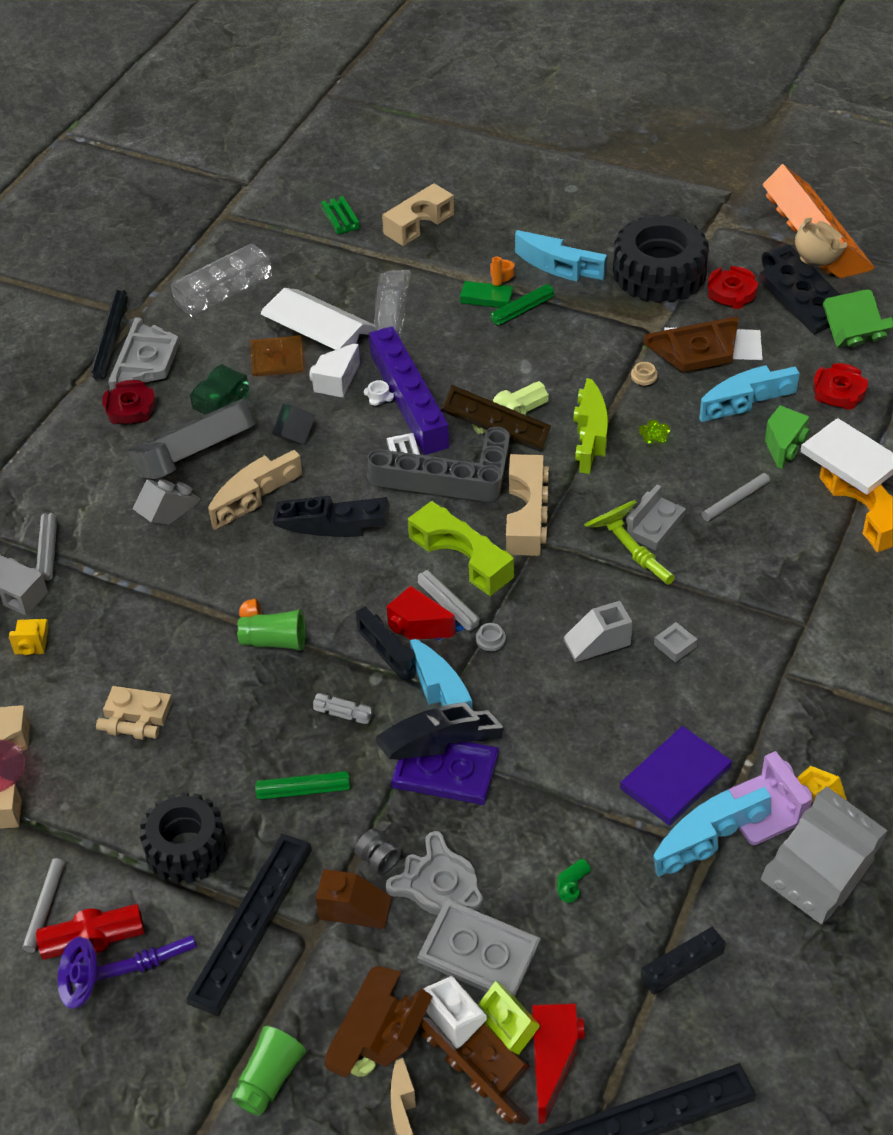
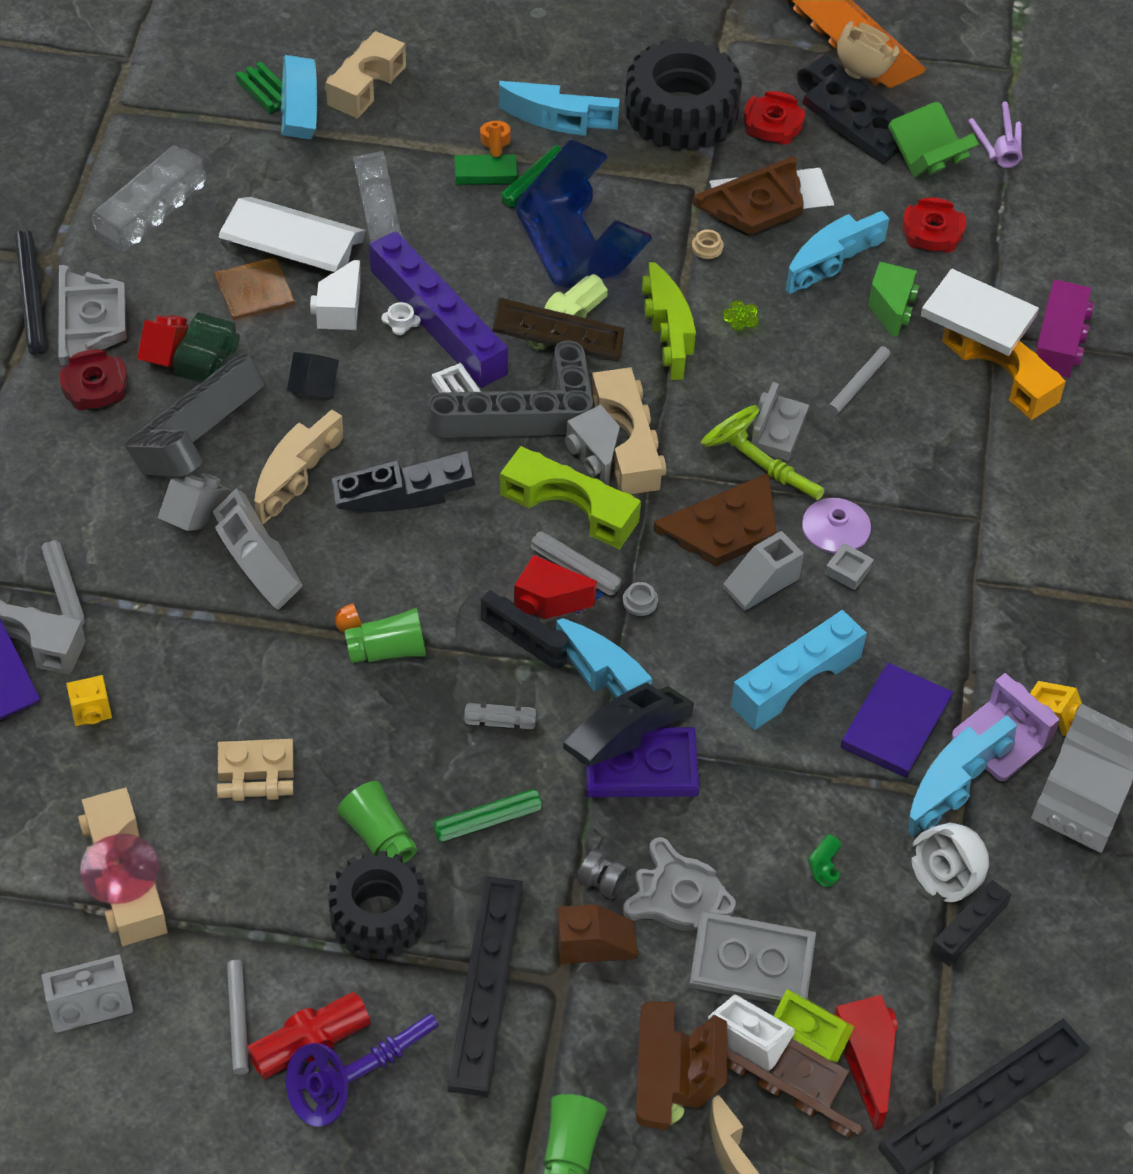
camera: 20 degrees left, 5 degrees up
none -> red slope [137,314,197,367]
none -> light grey slope [213,488,303,610]
none -> medium azure slope [281,55,317,139]
none -> bright green plant [337,781,417,864]
none -> clear blue windscreen [516,138,652,288]
none -> light grey slope [565,405,620,485]
none -> reddish brown wing [653,474,776,566]
none -> medium azure arch [731,610,867,730]
none -> lavender dish [802,498,871,554]
none -> white cylinder [911,823,989,902]

